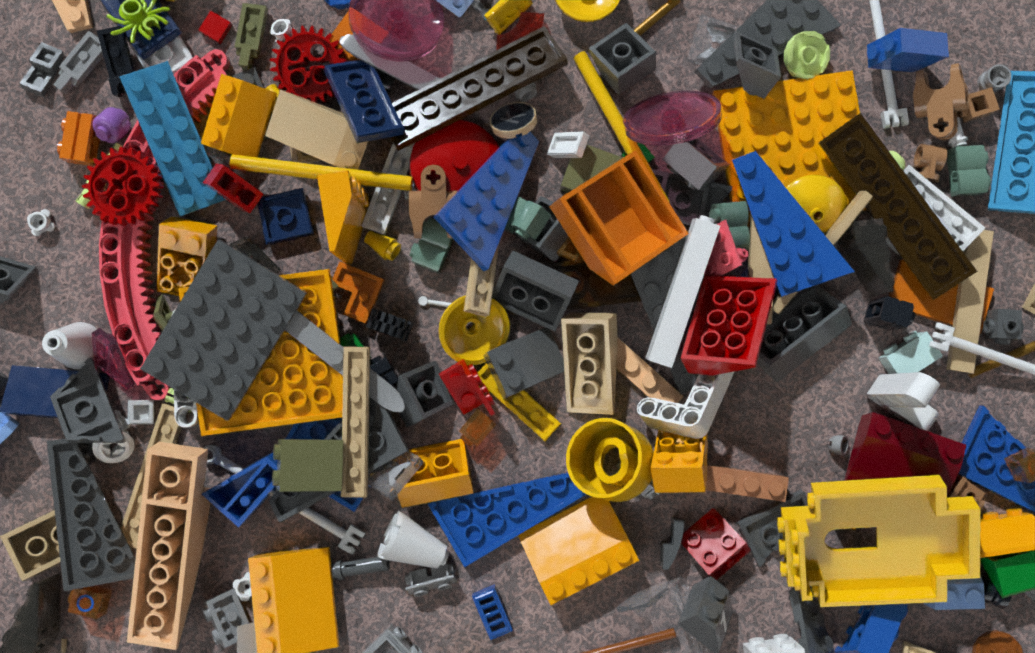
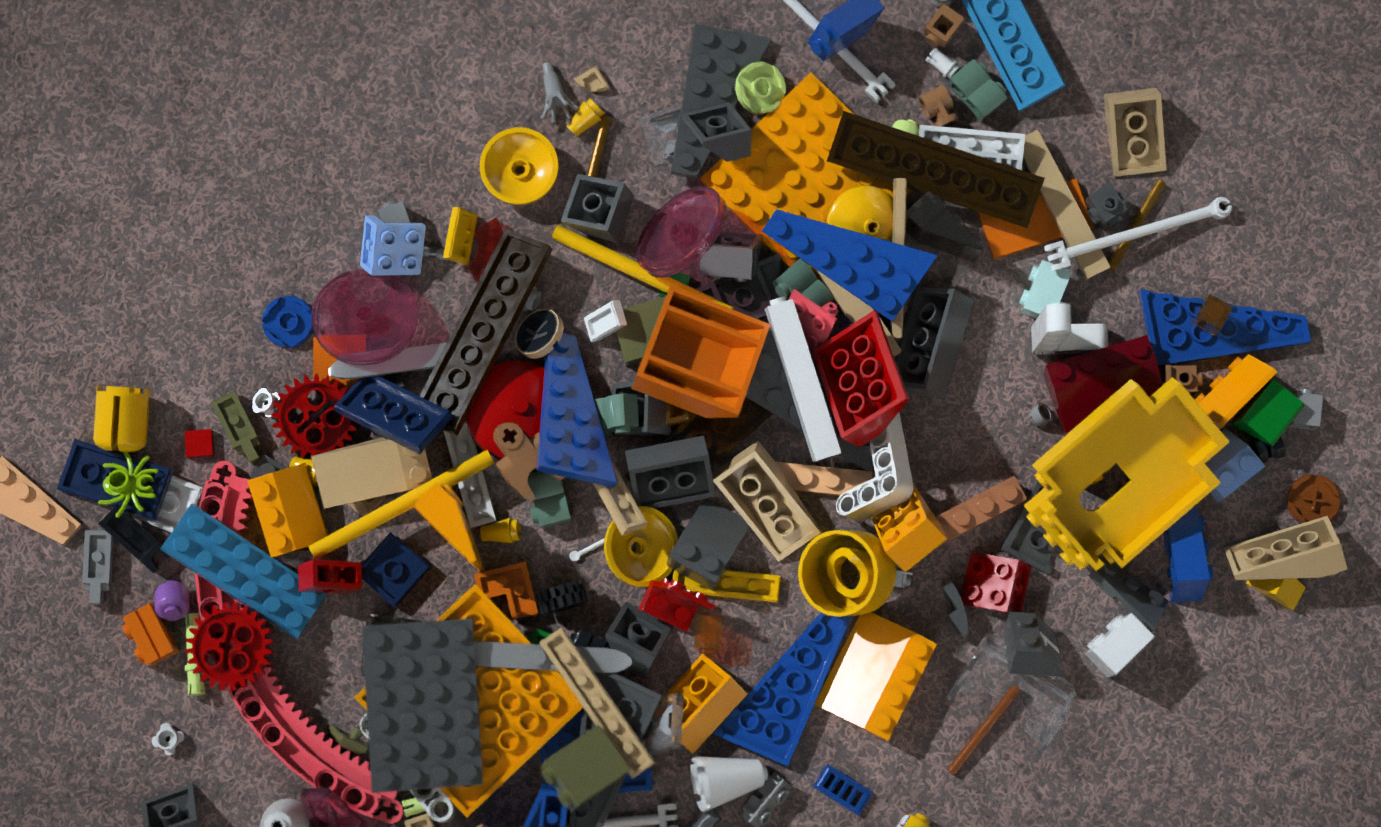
camera: 35 degrees left, 5 degrees down
dark grey slope [19,42,64,97] -> none
light orange slope [157,216,218,296] -> none
black brick [863,296,915,331] -> none
medium nougat piece [913,63,969,140] -> none

